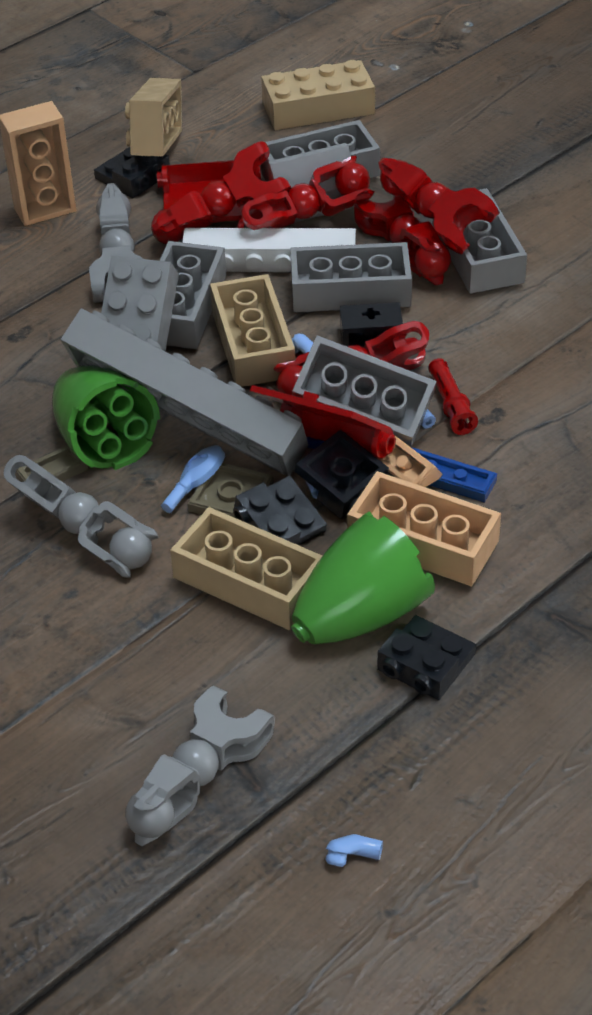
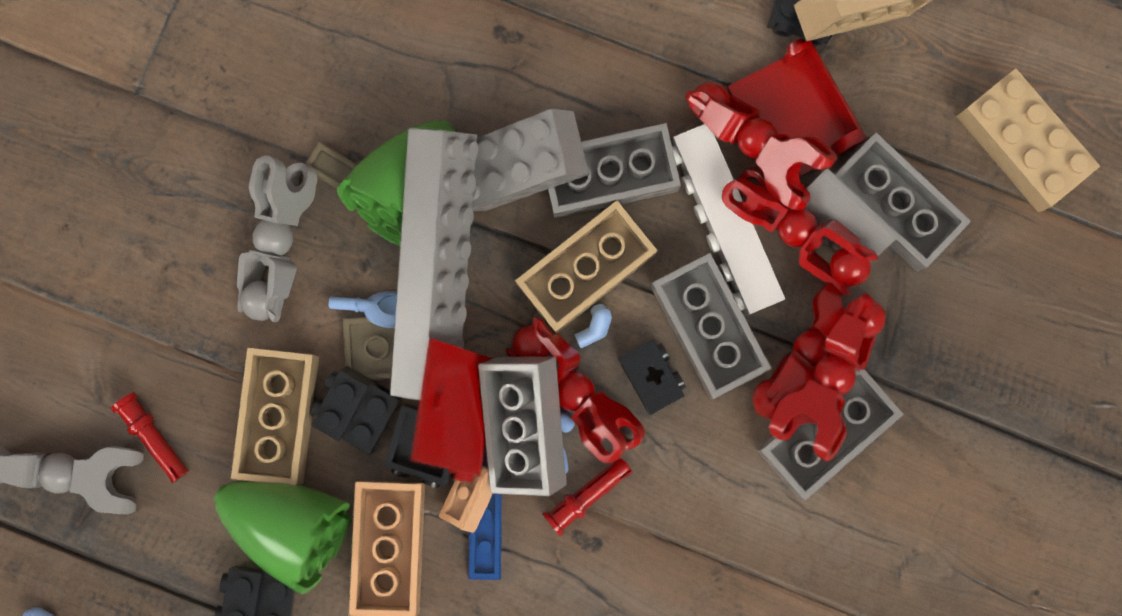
camera: 65 degrees right, 40 degrees up
light grey piece [89,183,143,303] -> none
none -> red pin [110,392,189,483]

